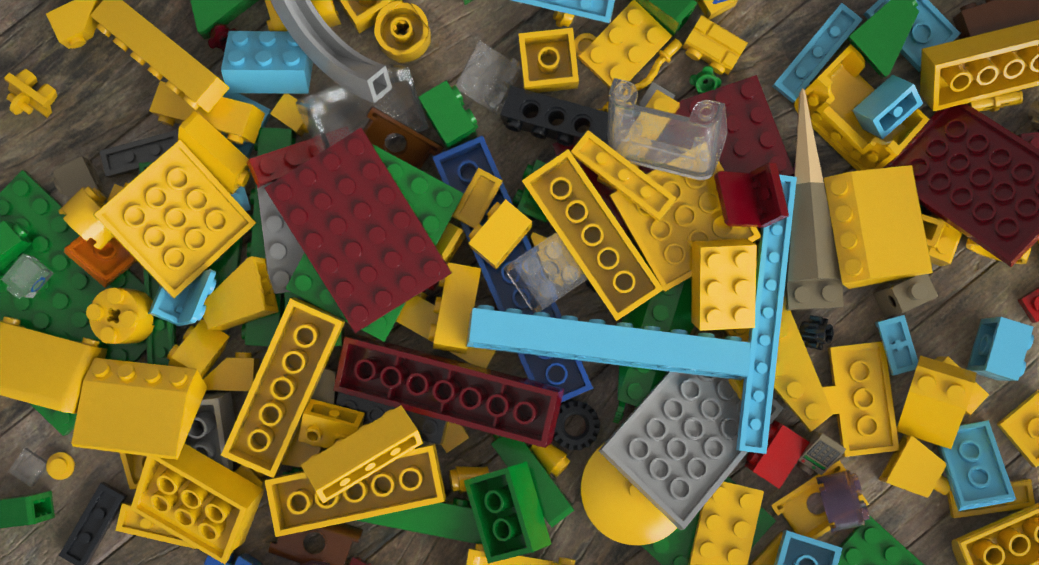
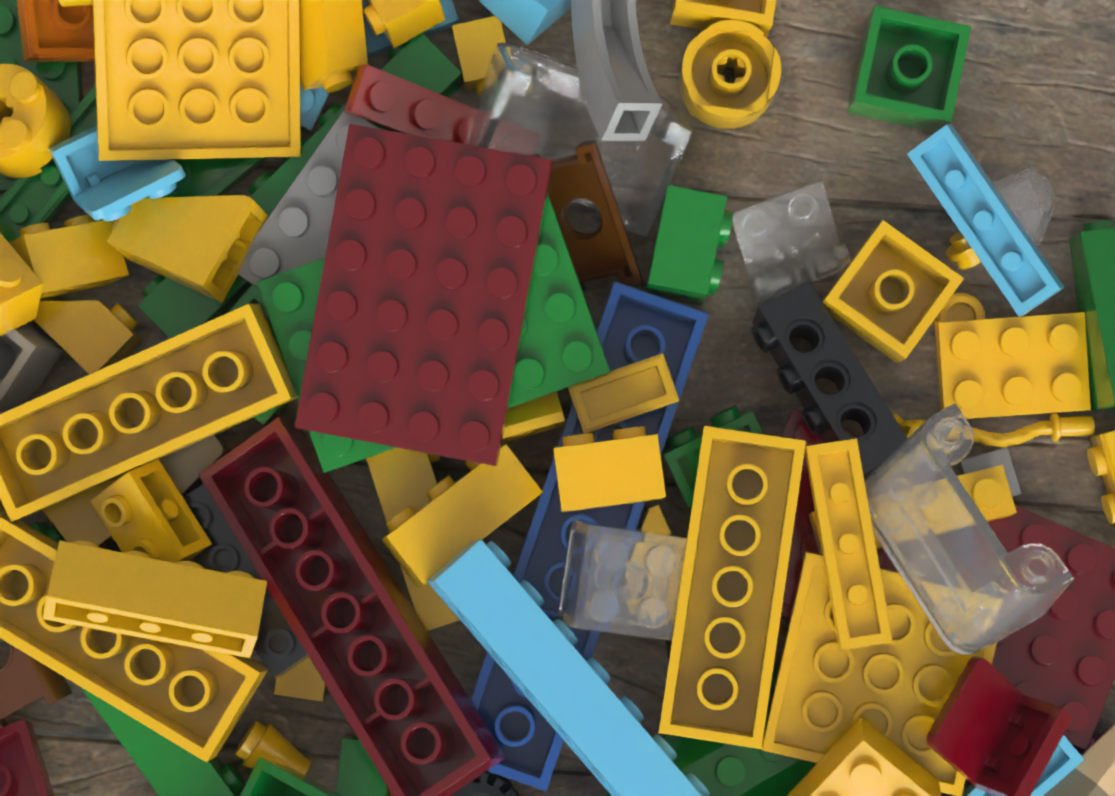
camera: 40 degrees right, 0 degrees up
green plate [689,65,722,95] -> none

